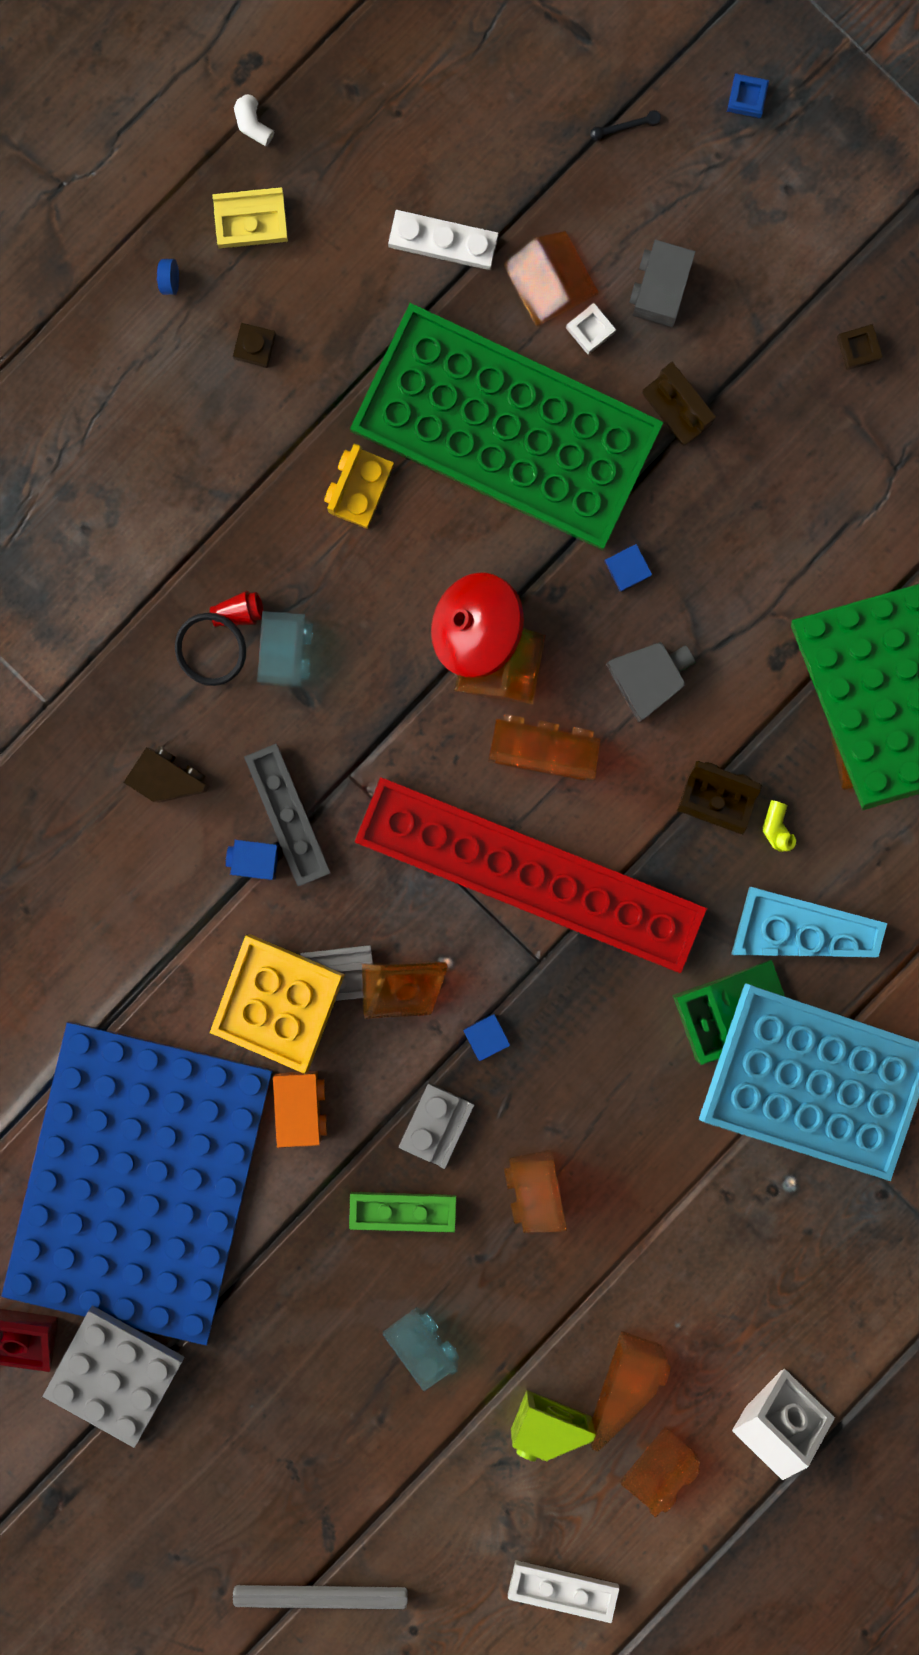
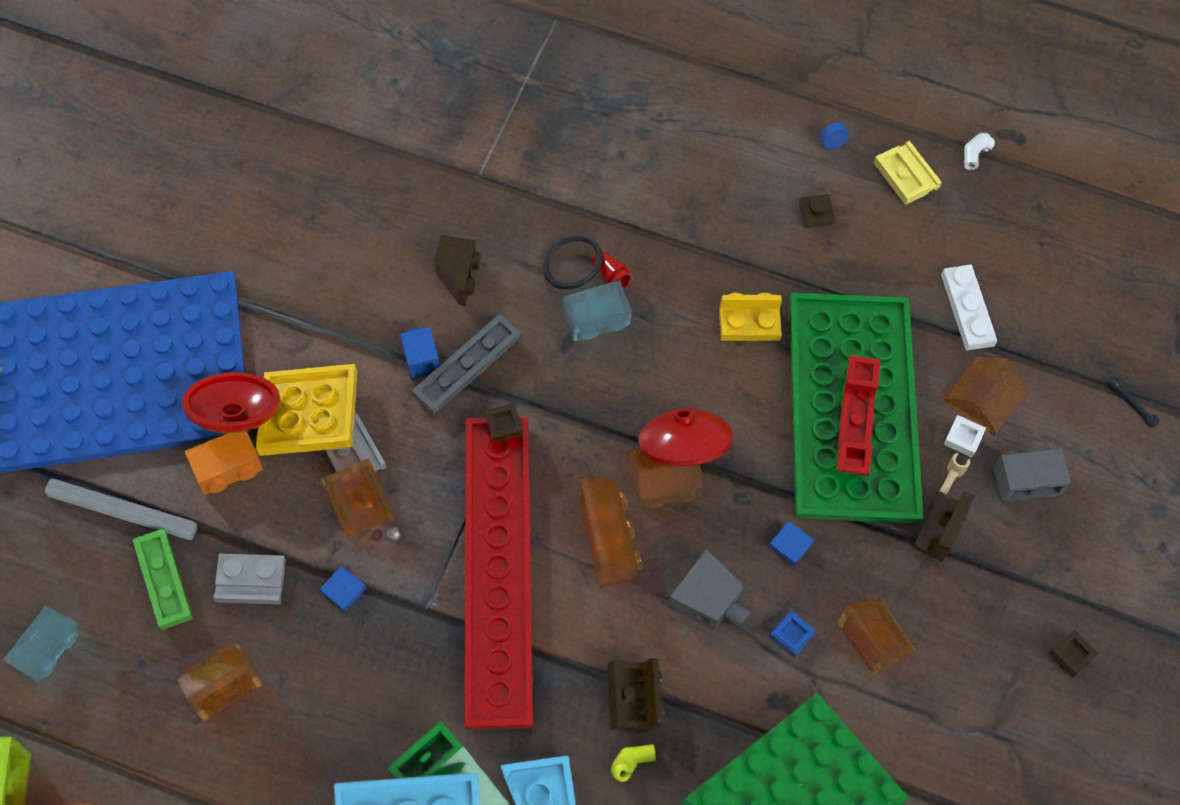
camera: 65 degrees right, 25 degrees down
none -> light grey axle [45,479,198,540]
none -> red dish [182,372,280,433]
none -> dark brown plate [484,403,523,443]
none -> blue tile [769,610,817,658]
none -> red slope [837,355,881,476]
none -> clear orange slope [837,597,916,677]
none -> tan hand [939,453,970,496]

